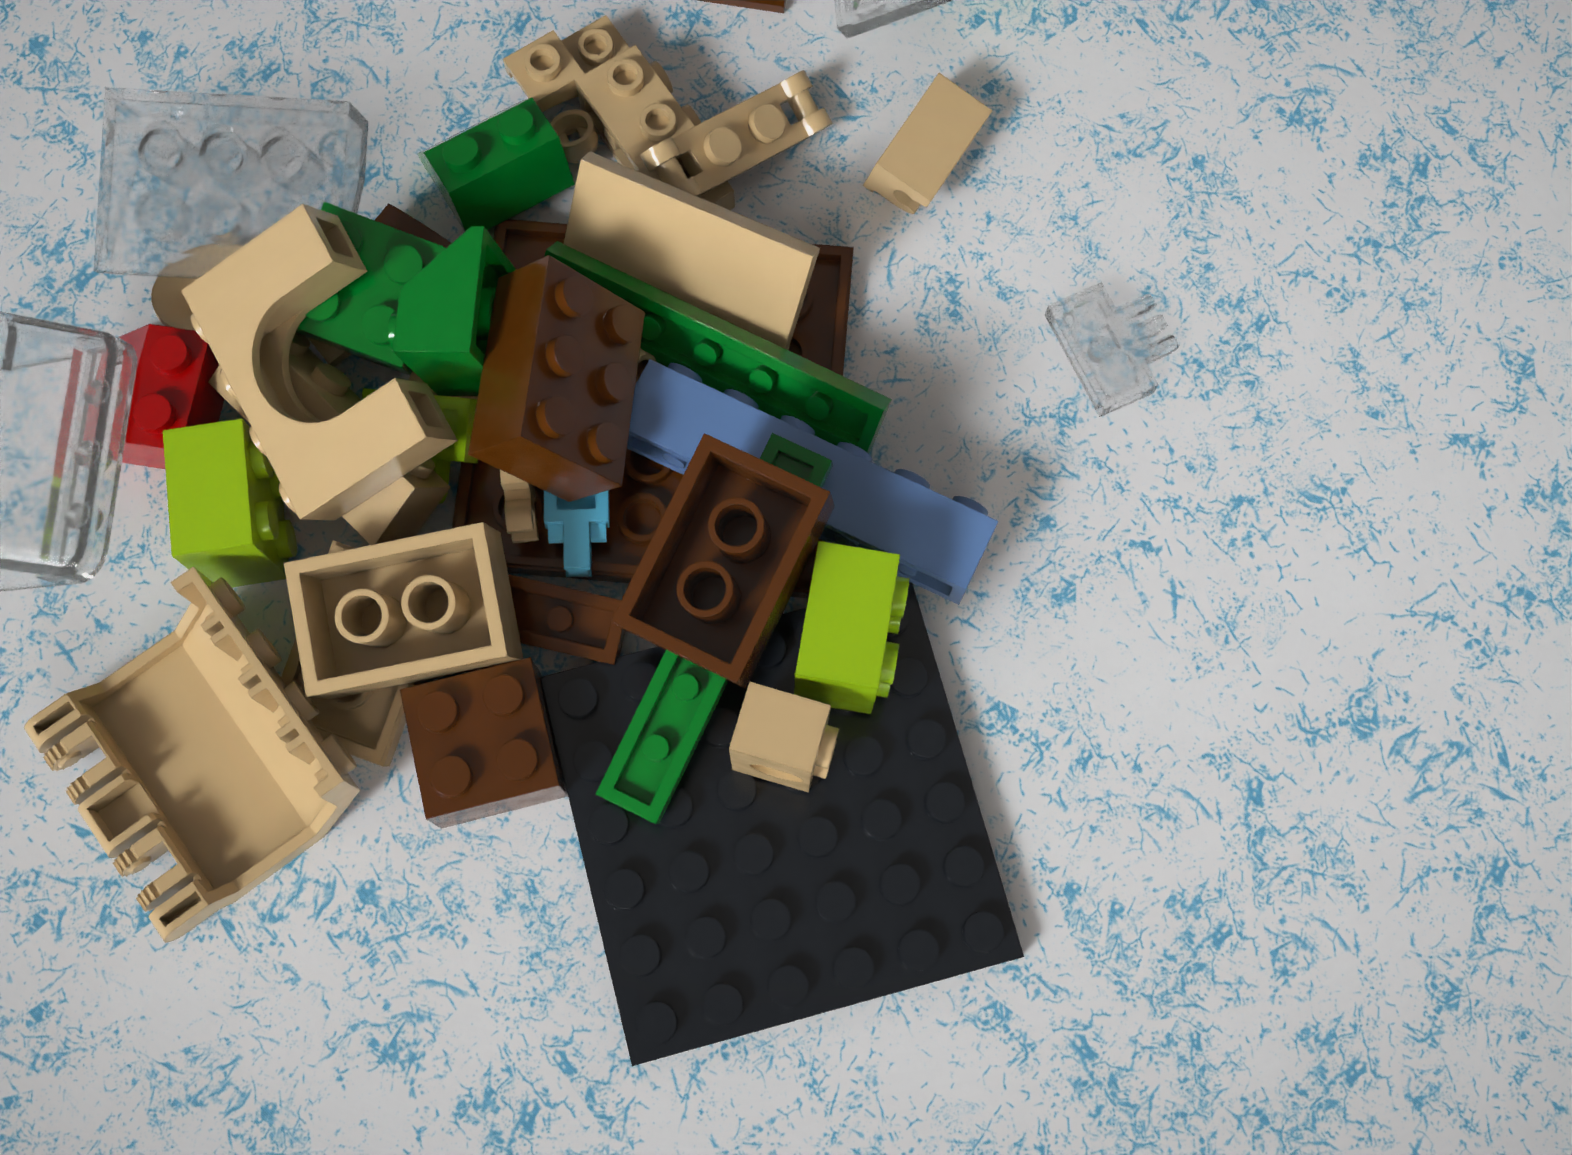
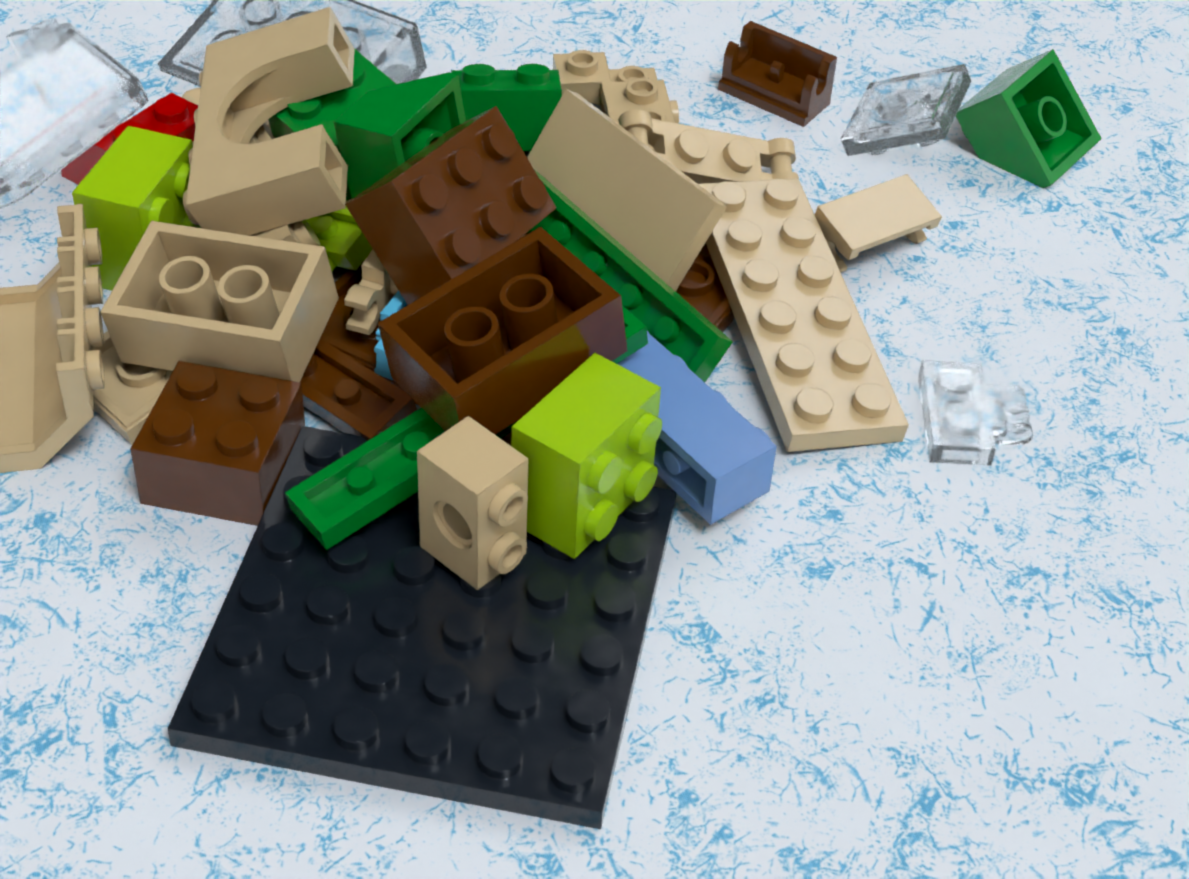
camera: 25 degrees right, 30 degrees down
none -> tan plate [698,179,909,452]

